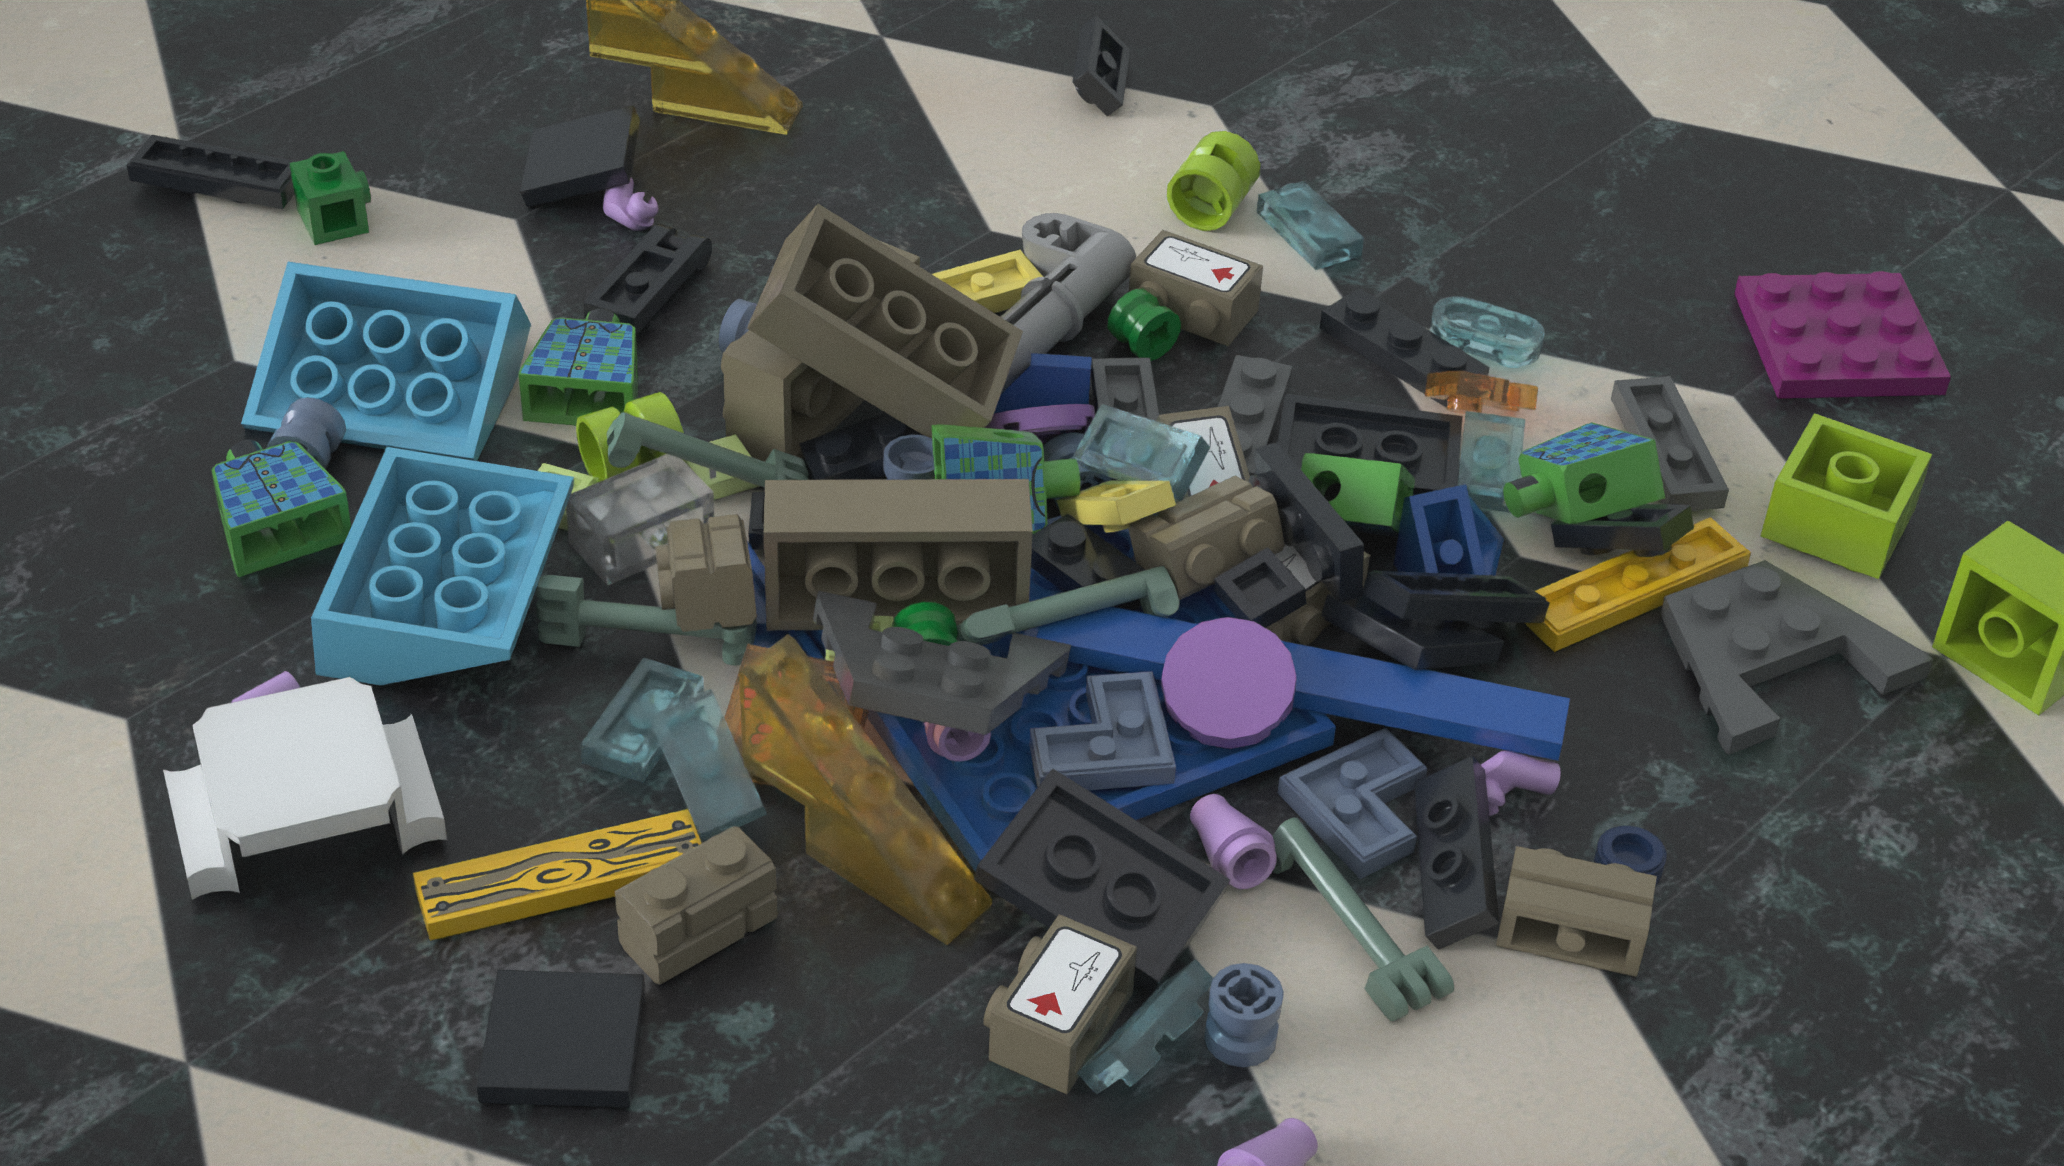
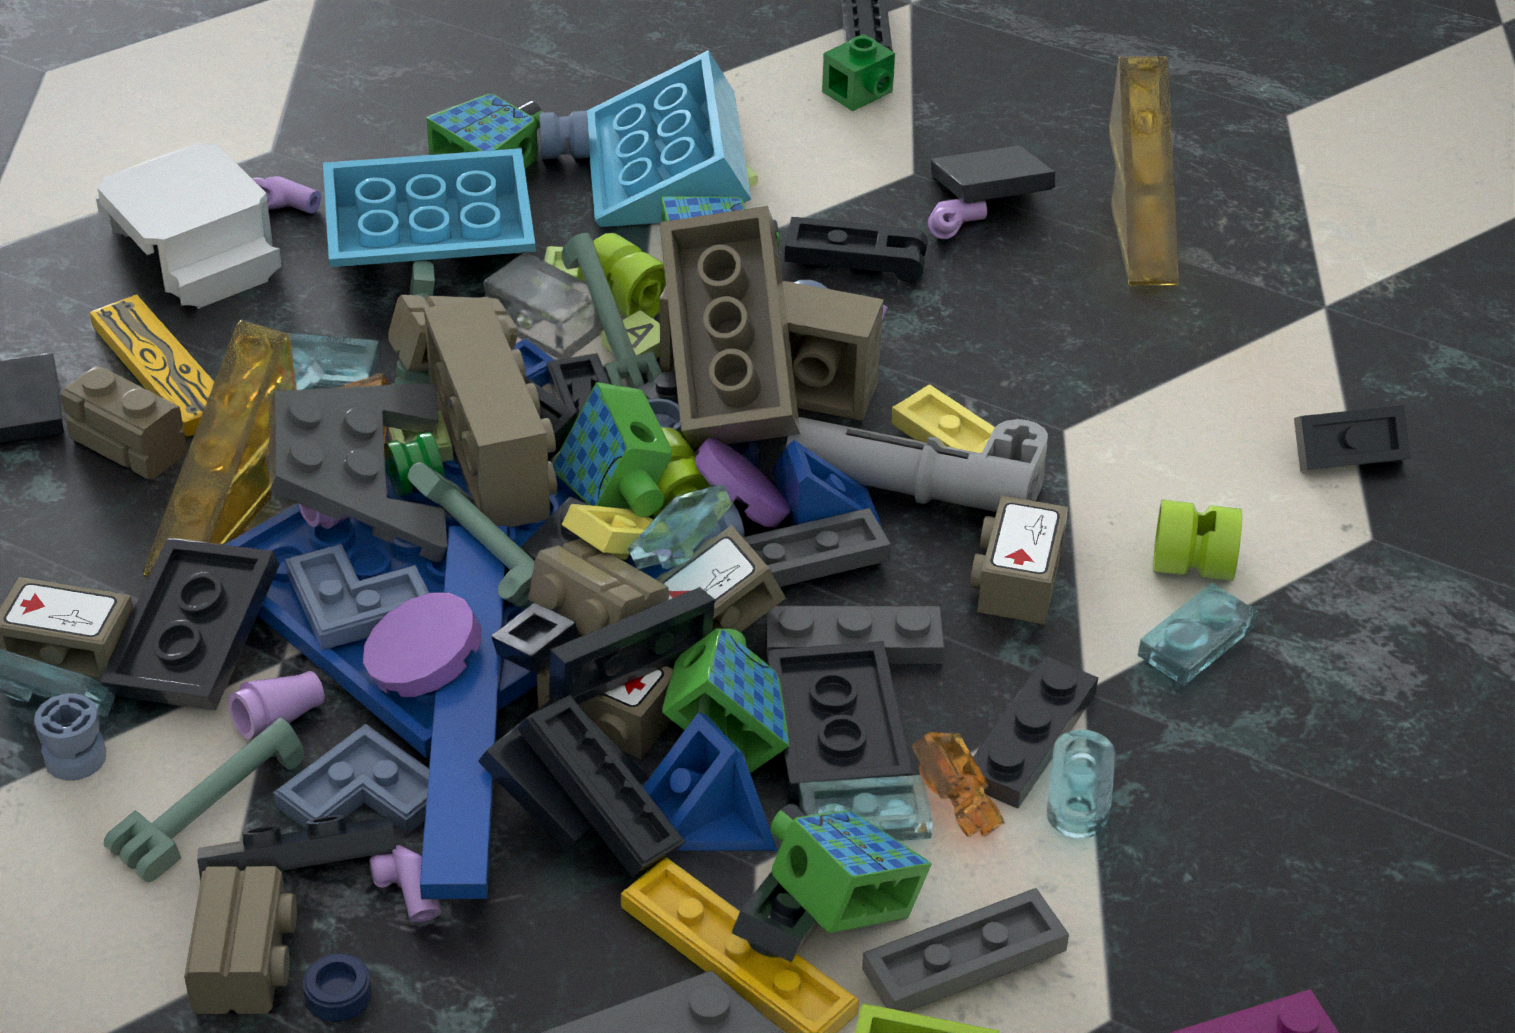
camera: 75 degrees right, 0 degrees up
green wheel [1108,289,1181,361] -> none

